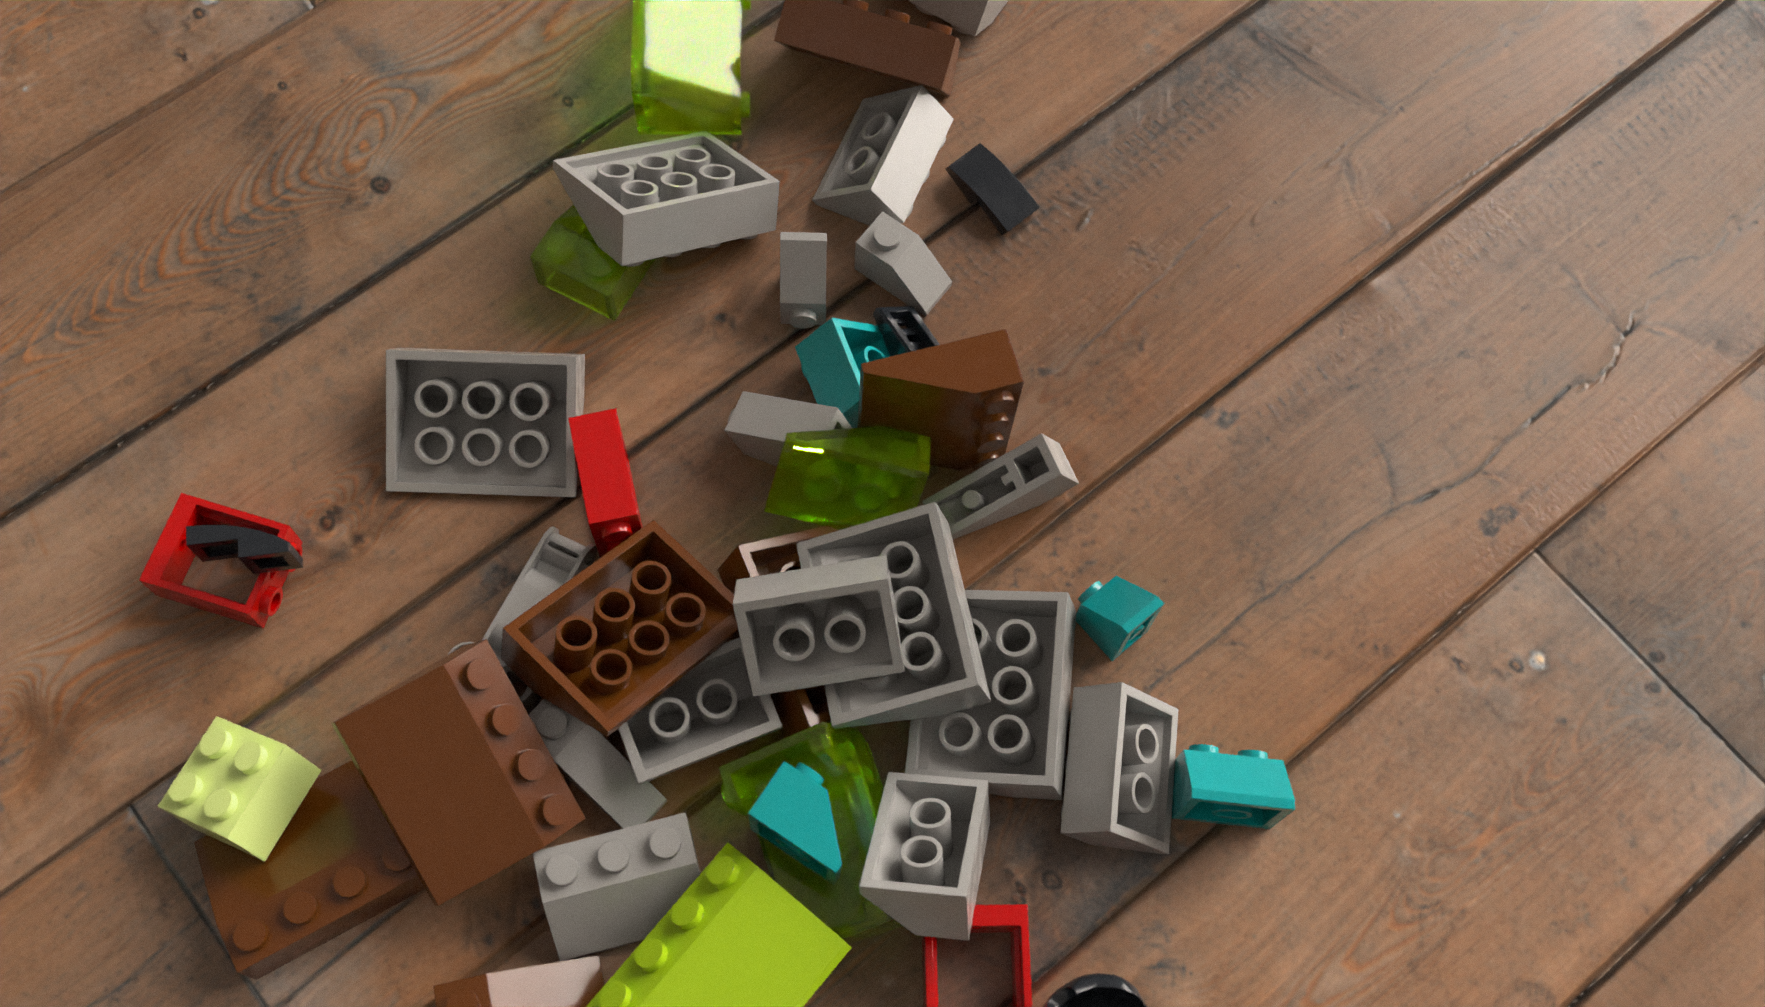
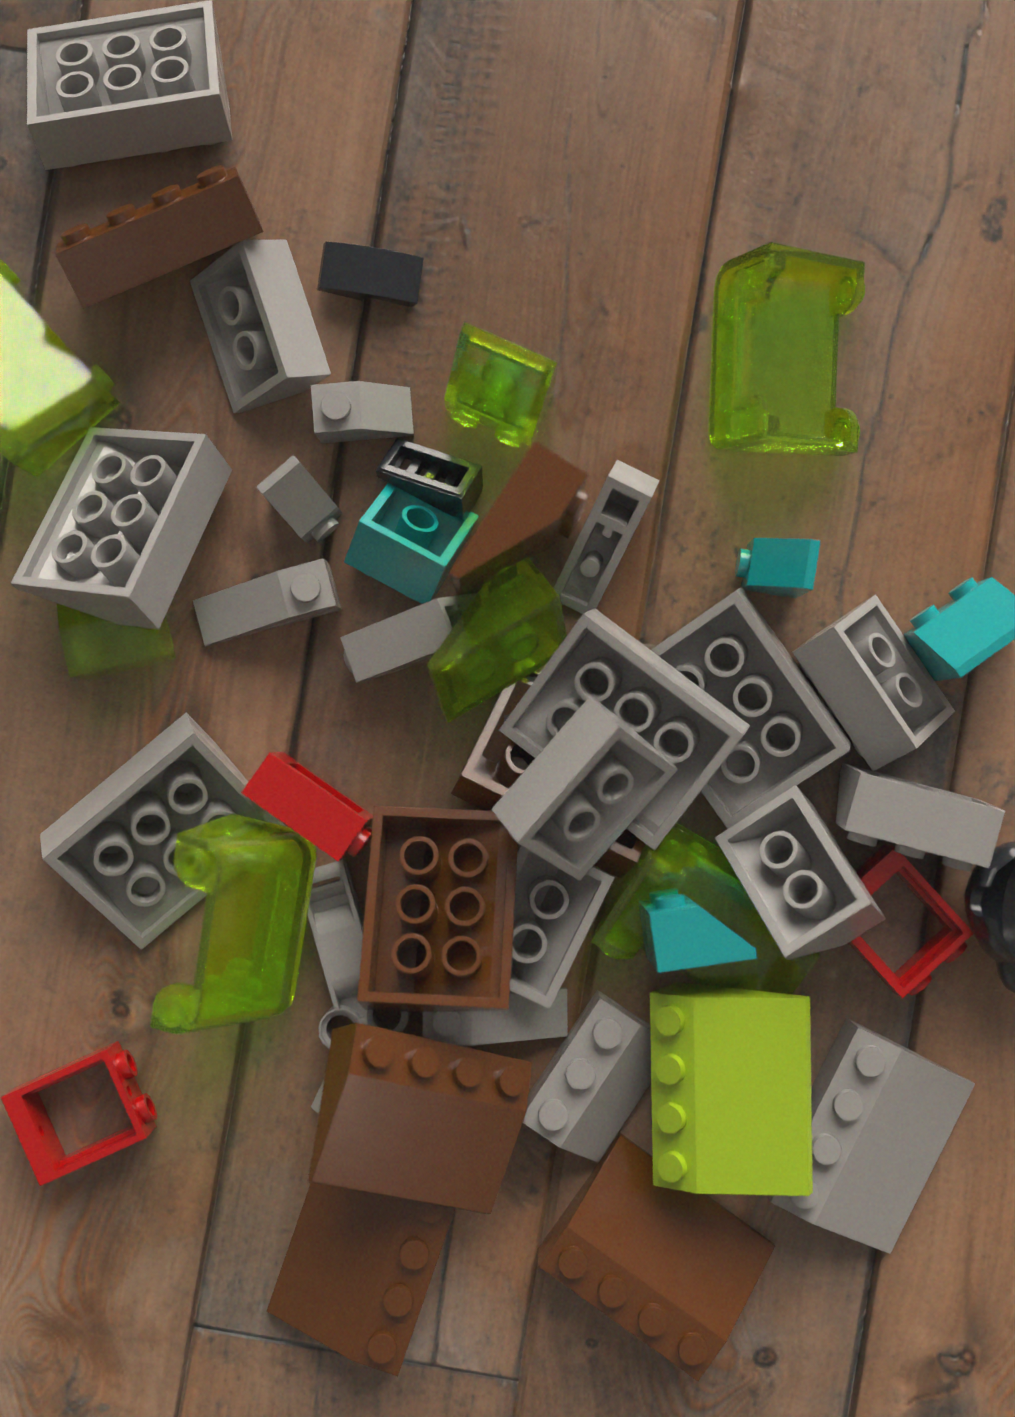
camera: 30 degrees left, 20 degrees up
yellowish green brick [158,716,322,862] -> none
black slope [186,525,303,574] -> none
none -> clear neon green windscreen [150,813,316,1034]
none -> light grey slope [193,558,342,646]
none -> clear neon green slope [444,322,558,447]
none -> clear neon green windscreen [709,242,865,456]
none -> light grey slope [836,763,1005,872]

